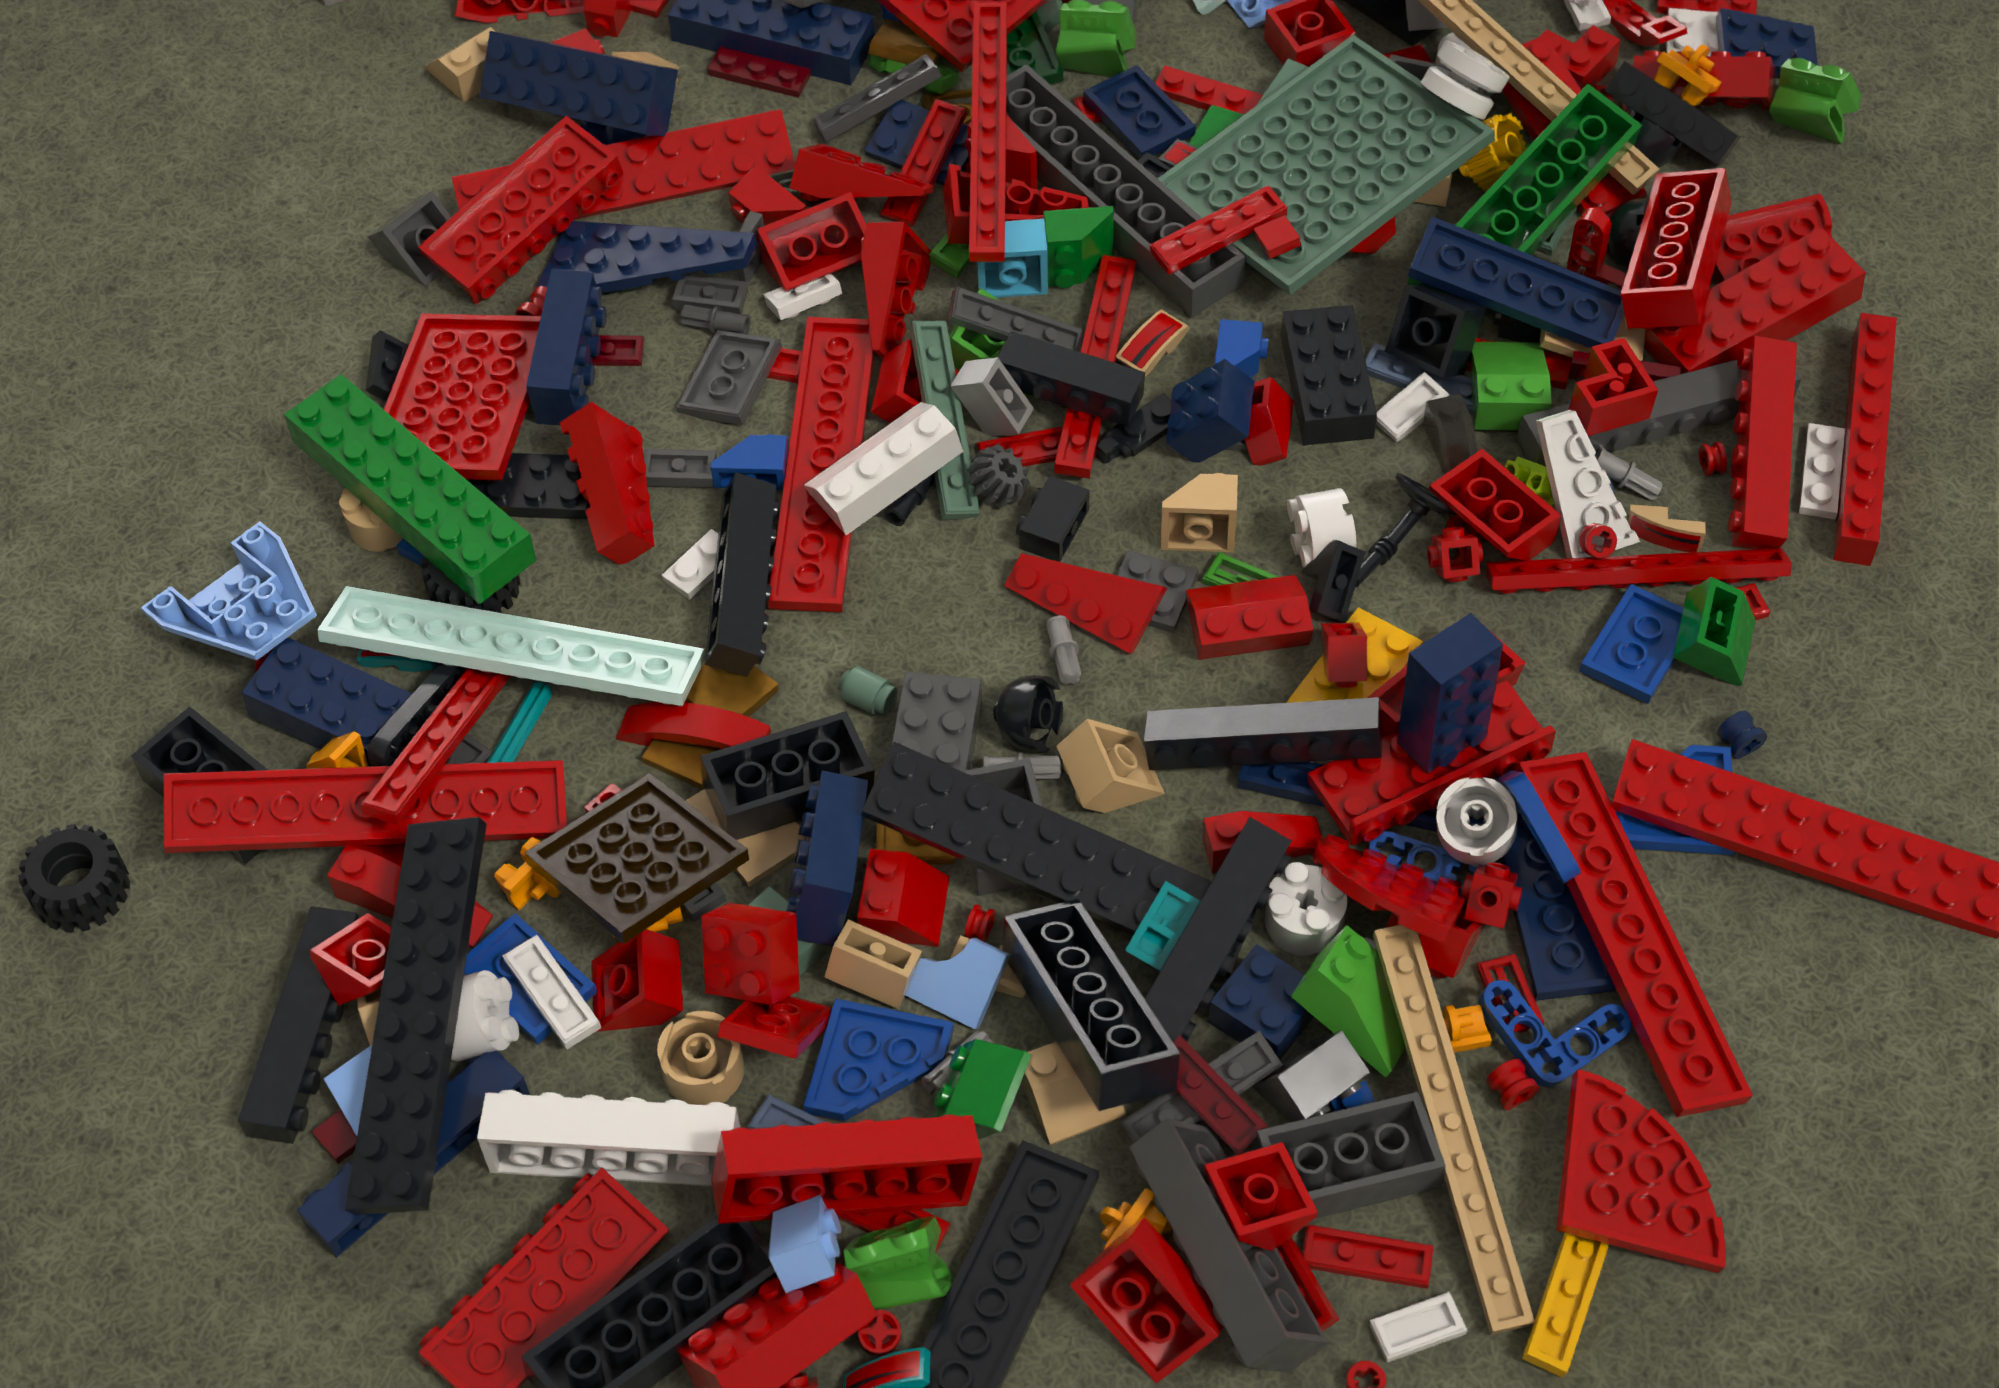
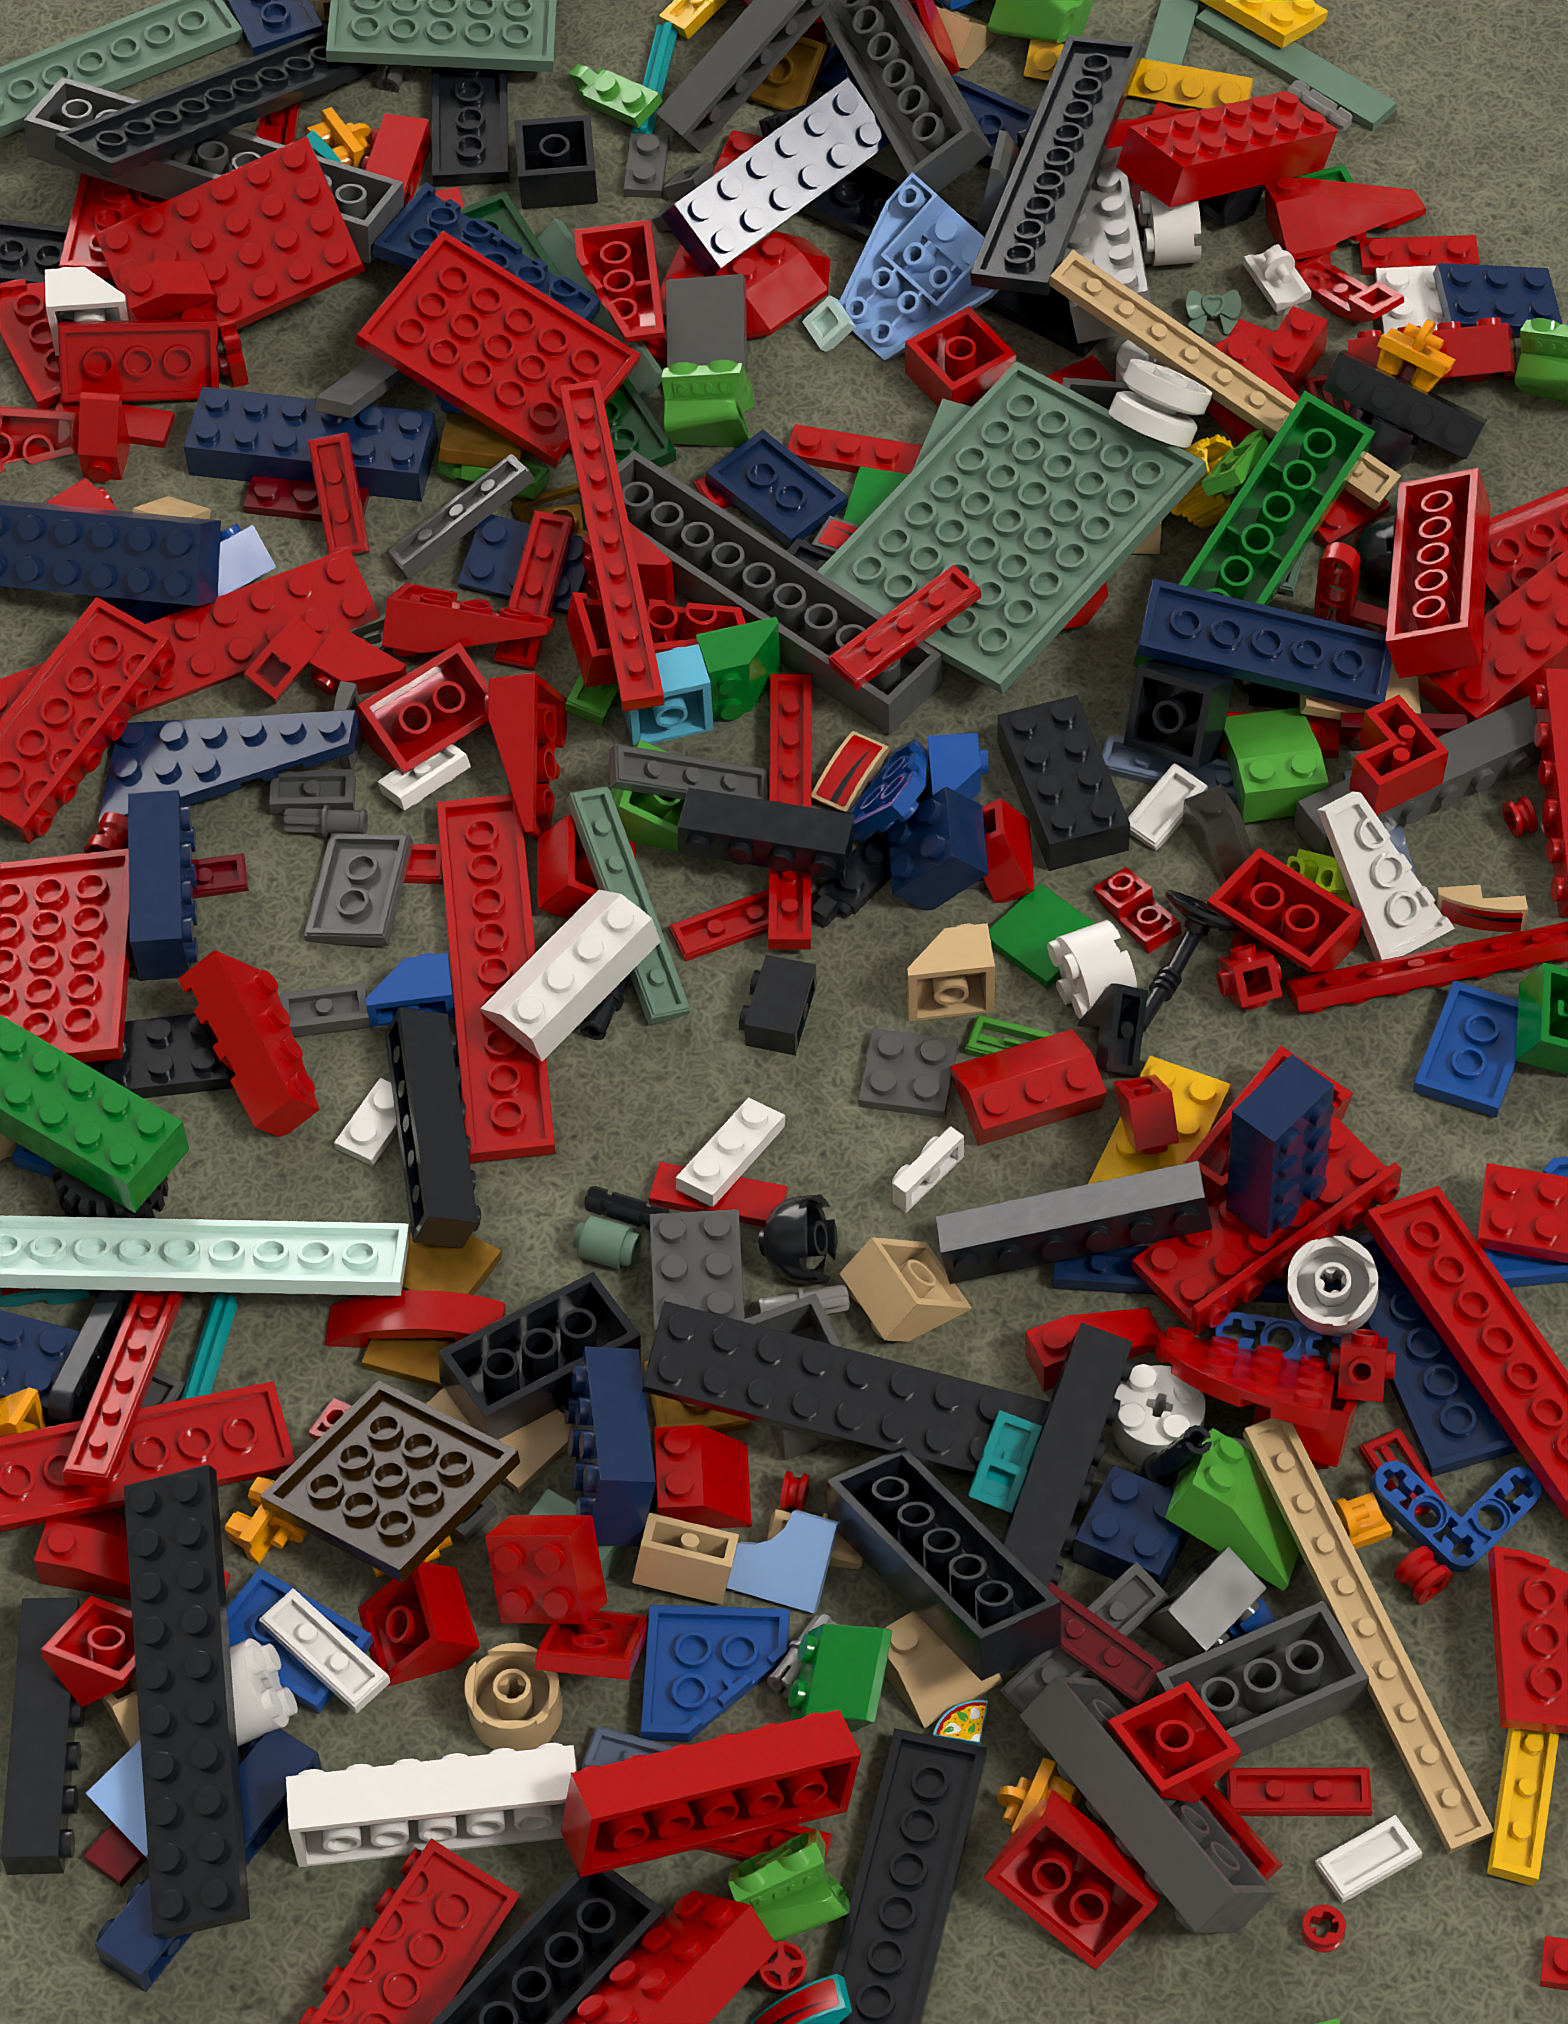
camera: 10 degrees left, 0 degrees up
light blue brick [769,1195,841,1293] -> none
light grey brick [950,357,1034,436] -> none
dark grey gear [967,444,1030,509] -> none
red wing [1004,553,1167,654] -> none
light grey axle [1046,615,1082,685] -> none
red tile [1254,215,1301,259] -> none
blue beam [1495,771,1581,884] -> none
red bush [1579,523,1617,558] -> none
light grey axle [1595,448,1663,501] -> none
none -> slope [218,523,276,597]
none -> red slope [244,615,326,704]
none -> red tile [308,432,370,555]
none -> black axle [584,1186,669,1230]
none -> red tile [649,1162,788,1227]
none -> white plate [676,1097,785,1207]
none -> blue plate [848,739,927,843]
none -> white plate [892,1126,964,1213]
none -> tile [933,1700,988,1746]
none -> green tile [989,883,1096,989]
none -> red slope [1093,867,1182,954]
none -> black pin [1133,1425,1212,1487]
none -> sand green piece [1185,289,1242,336]
none -> bright green hinge [1201,429,1269,497]

